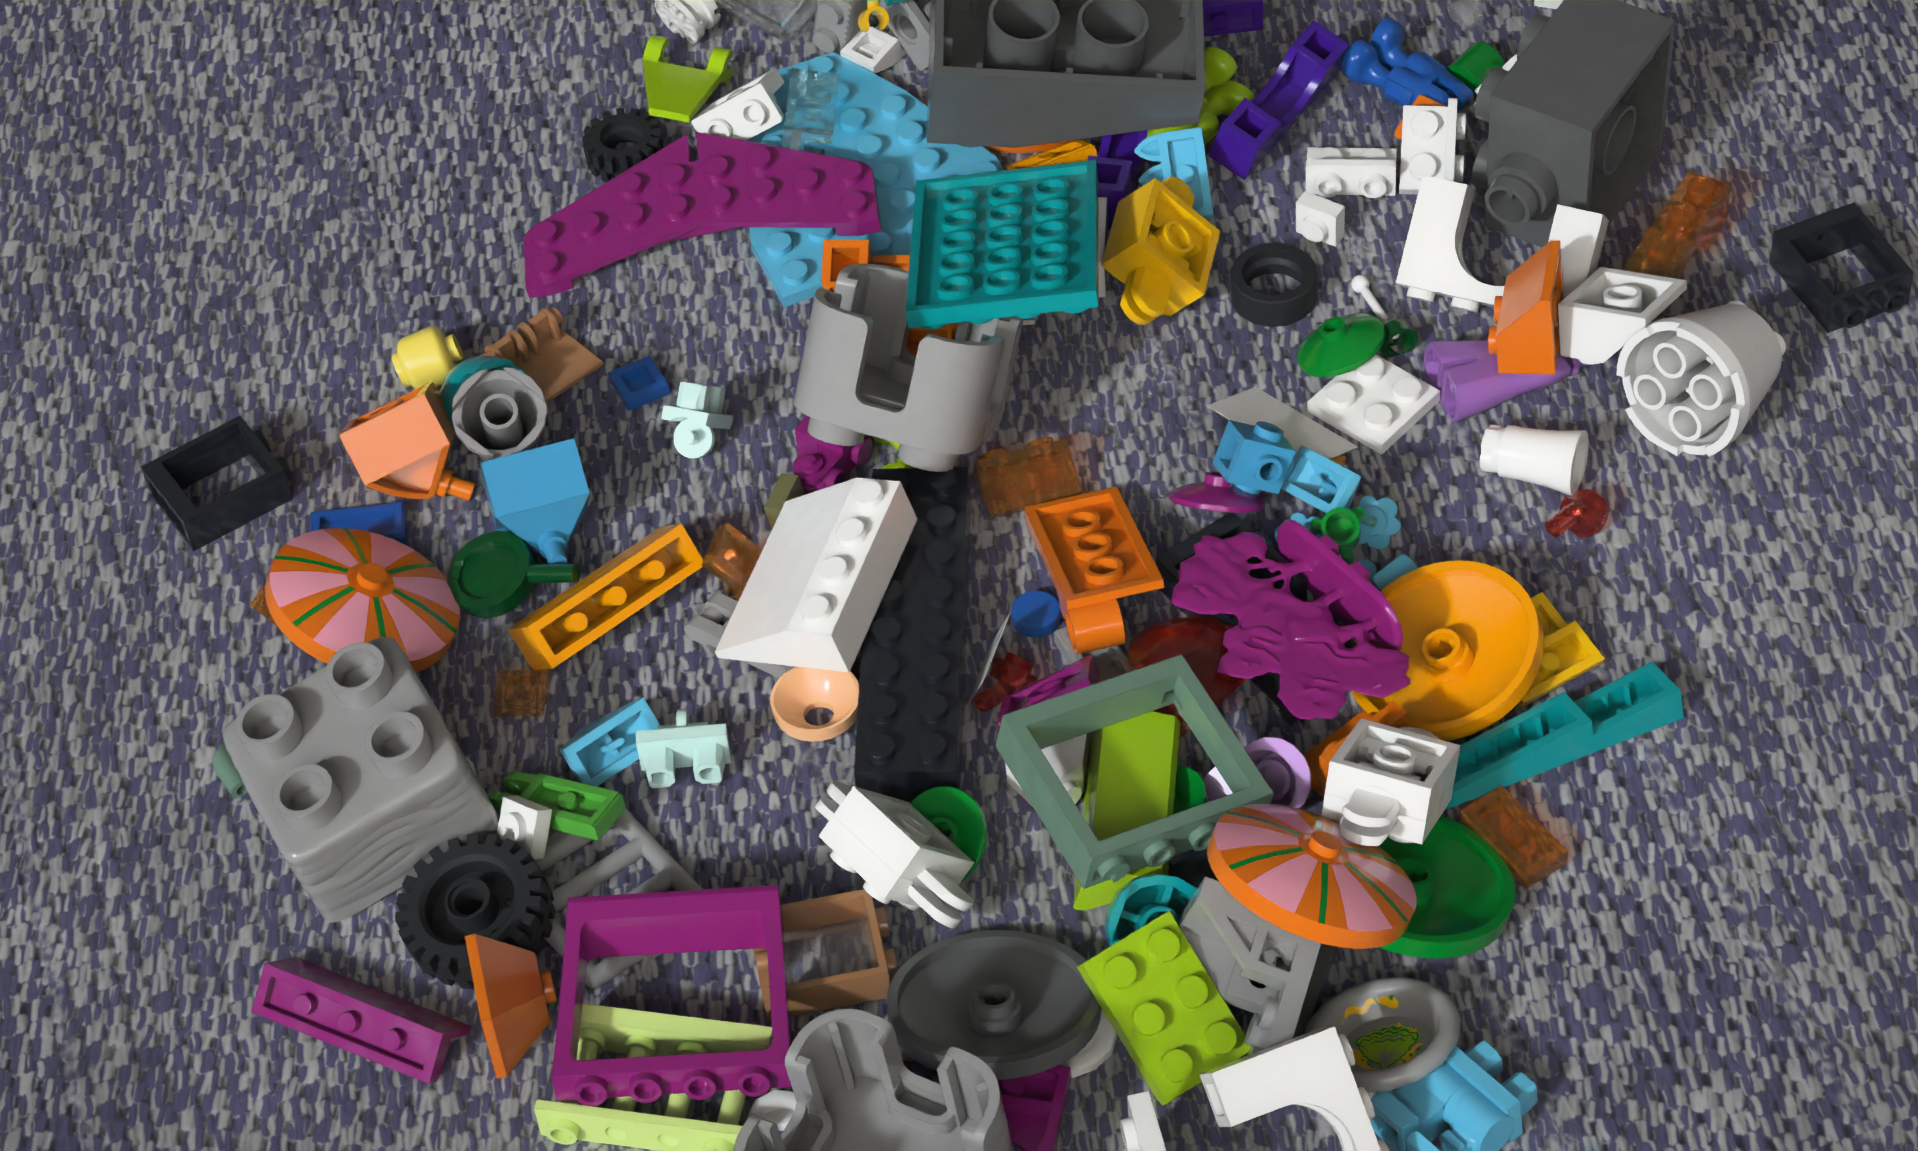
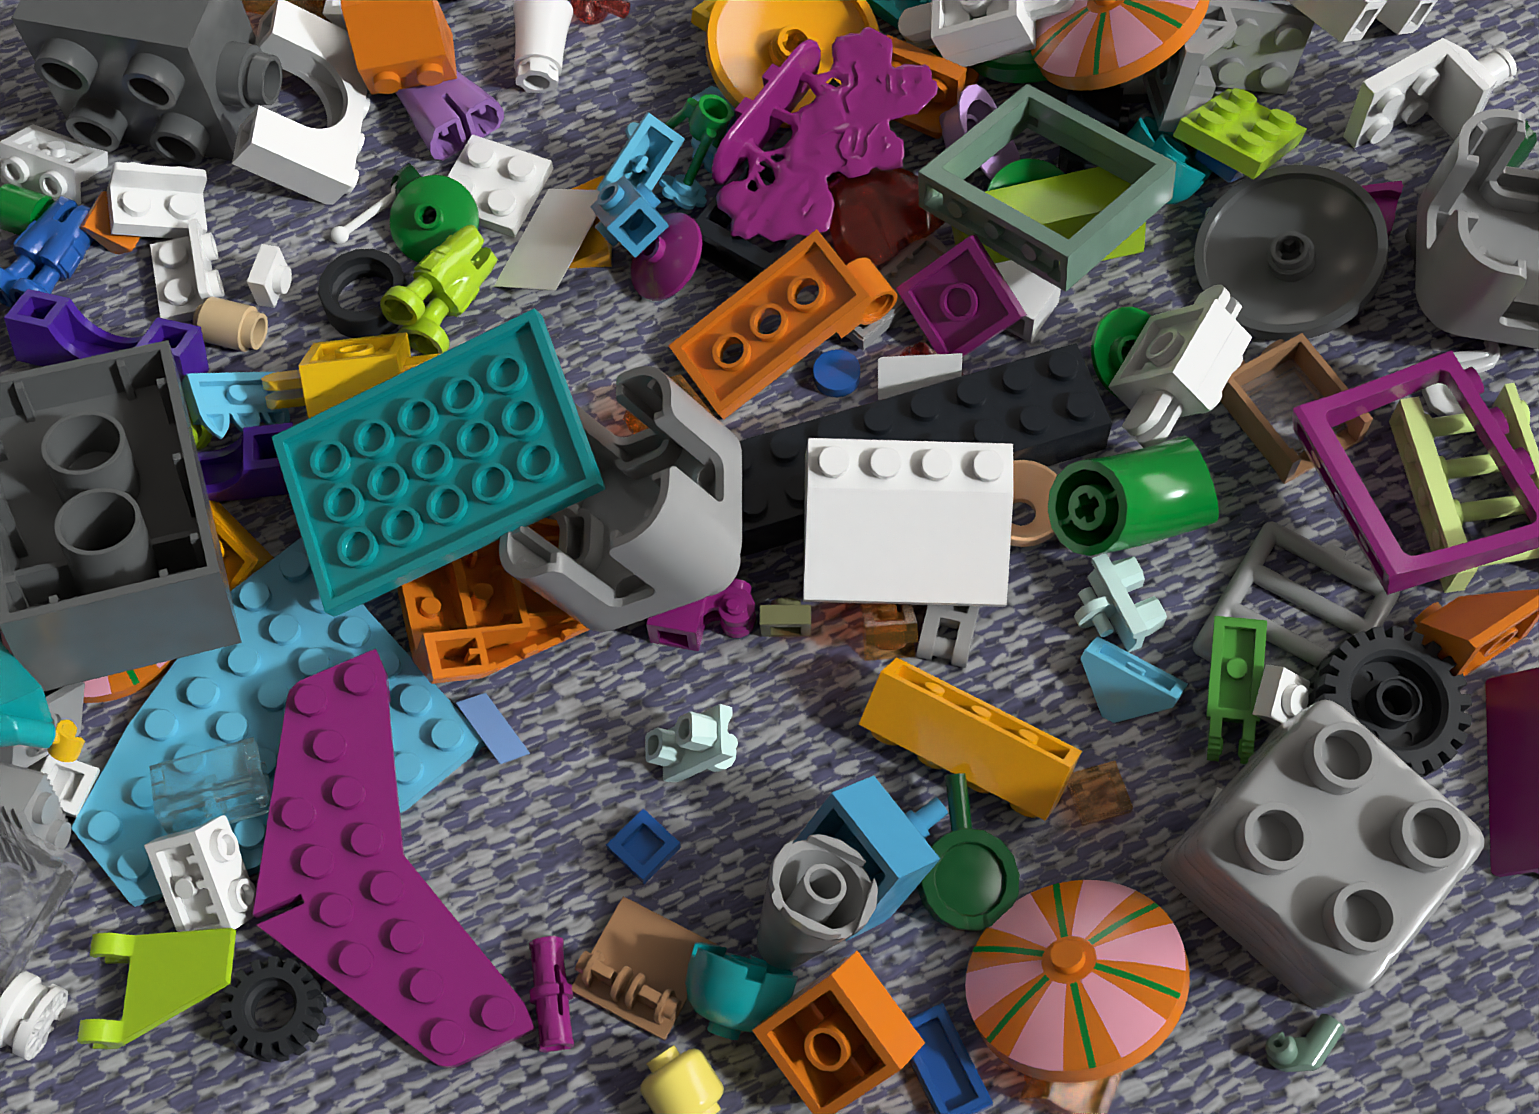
camera: 110 degrees left, 15 degrees up
none -> tan brick [193,297,268,352]
none -> lime piece [380,224,498,355]
none -> medium blue sticker [456,693,530,764]
none -> magenta pin [529,936,574,1053]
none -> green brick [1048,435,1219,556]

